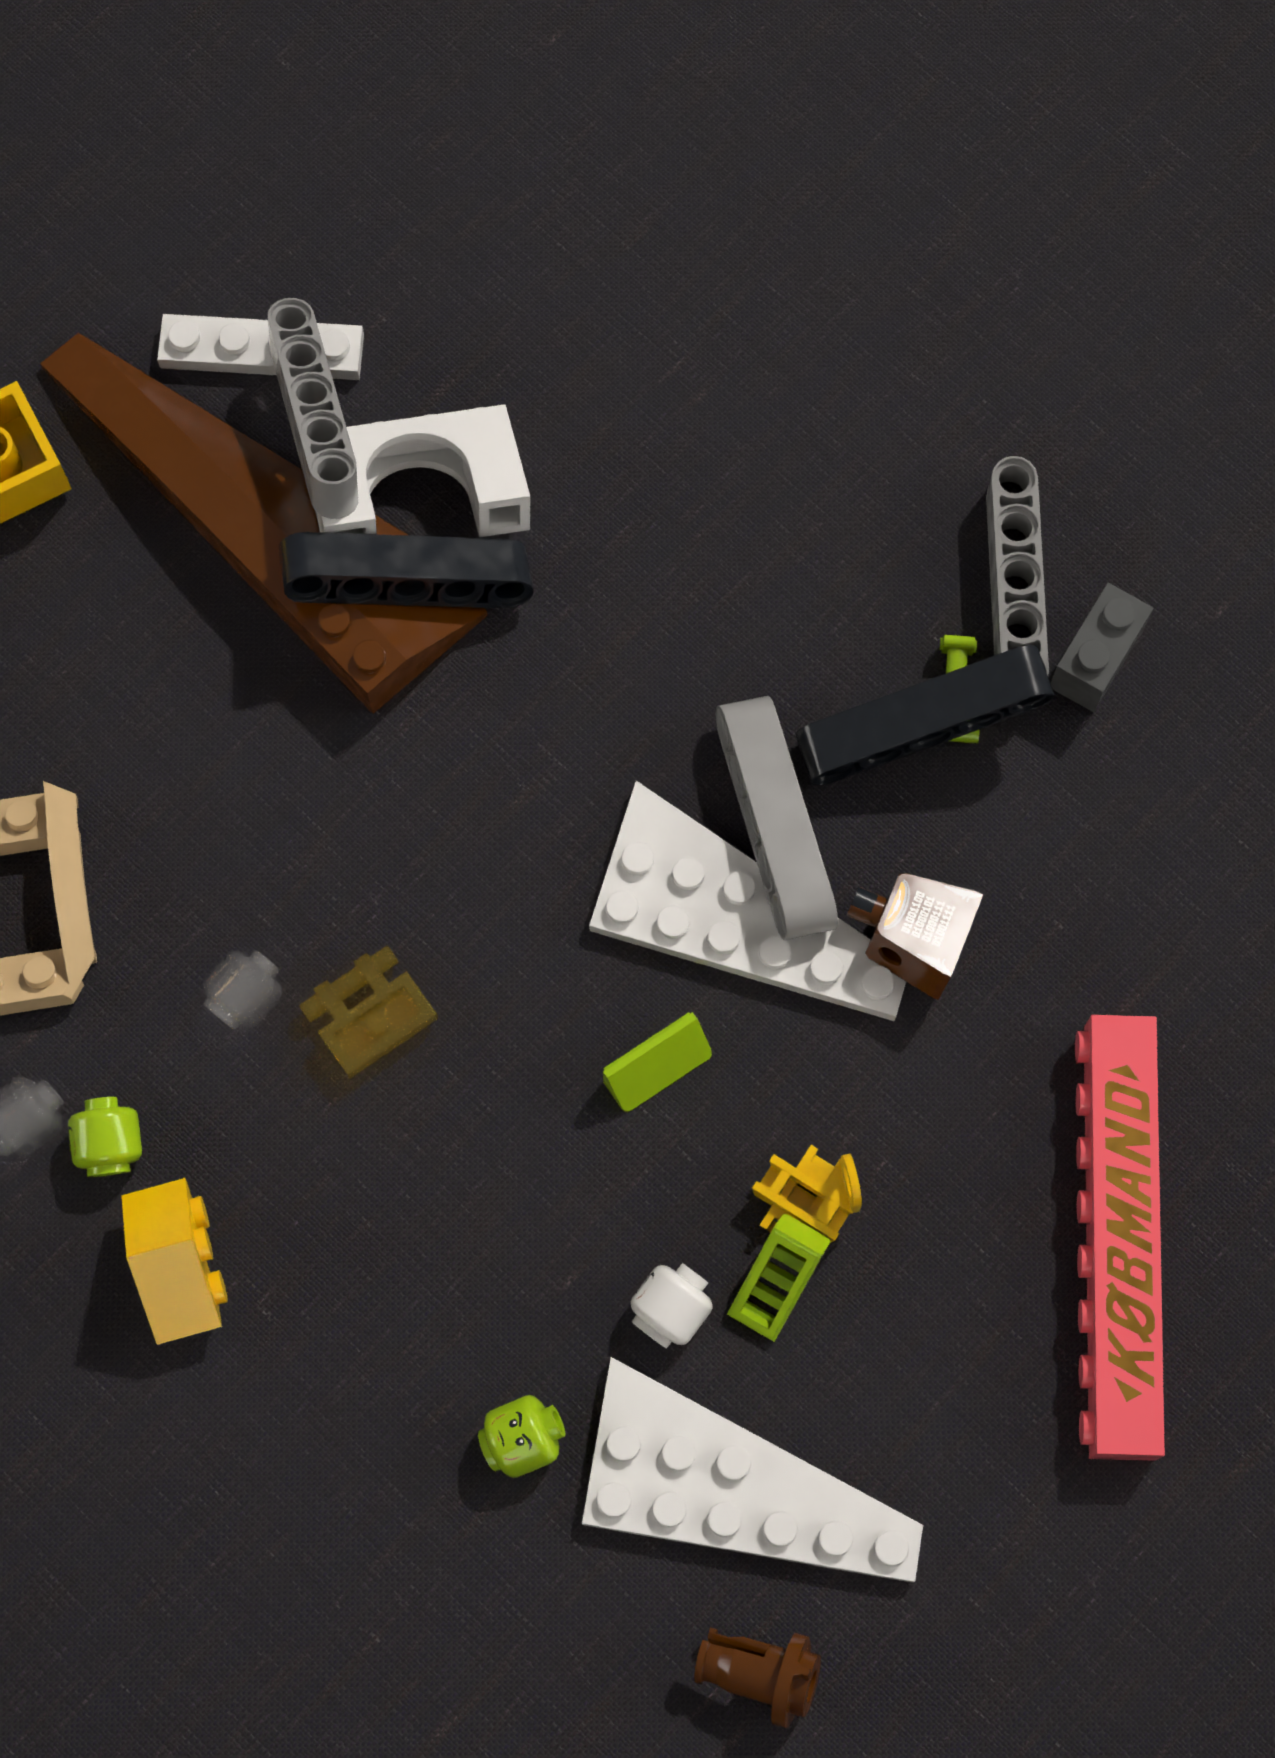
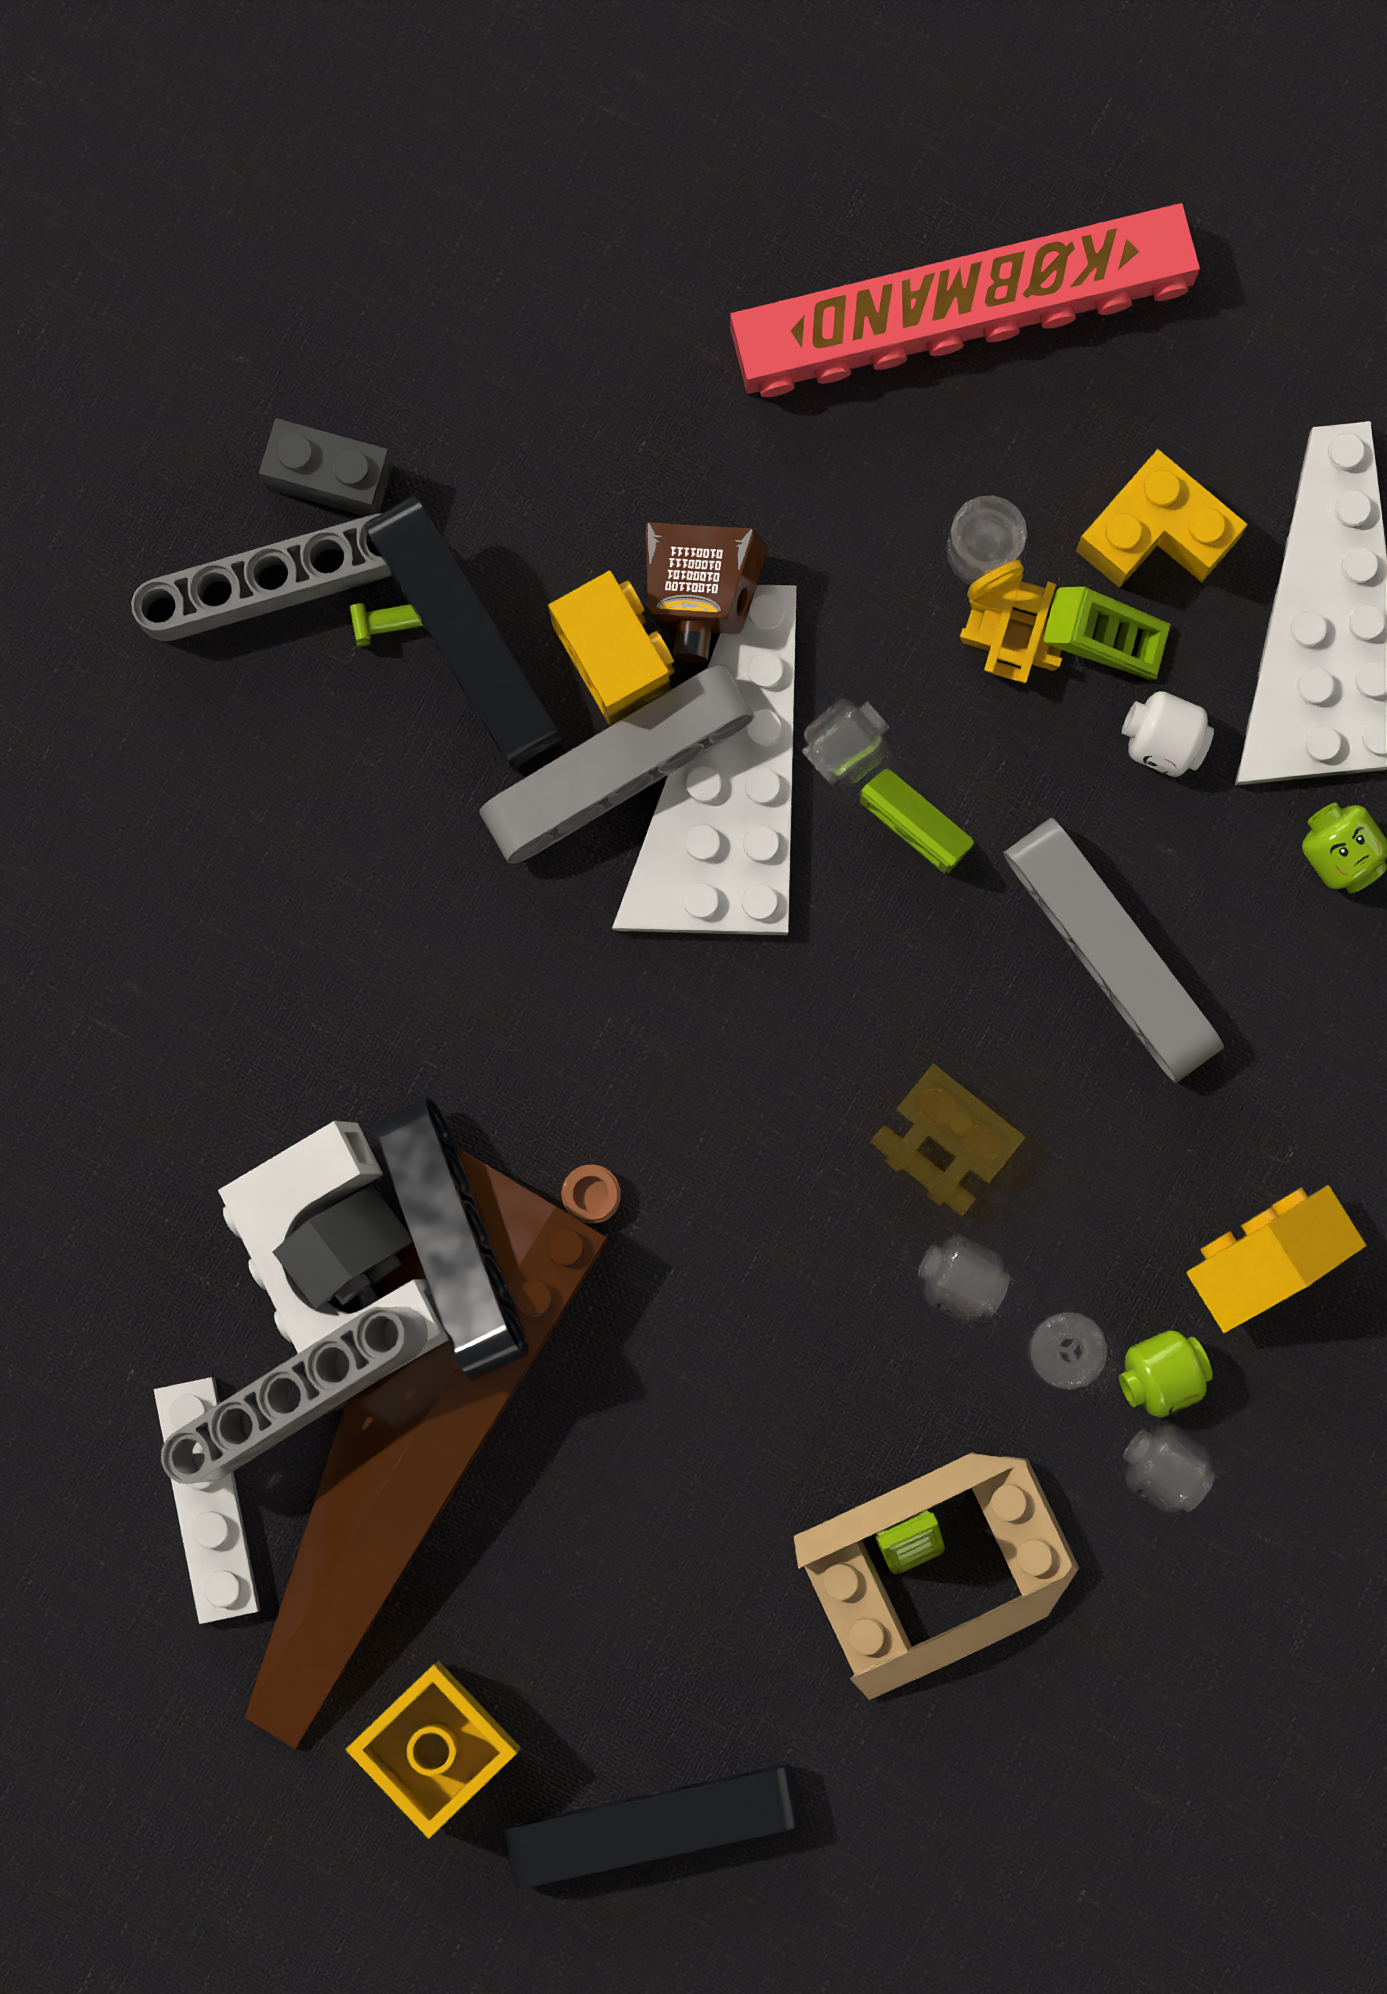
camera: 100 degrees left, 10 degrees up
none -> dark grey brick [272,1184,413,1309]
none -> yellow brick [548,570,675,726]
none -> nougat tile [561,1165,621,1224]
none -> clear head [802,699,890,785]
none -> lime slope [874,1510,945,1574]
none -> clear wheel [947,495,1027,584]
none -> light grey beam [1003,818,1224,1083]
none -> clear head [1028,1312,1108,1390]
none -> yellow brick [1076,449,1248,588]

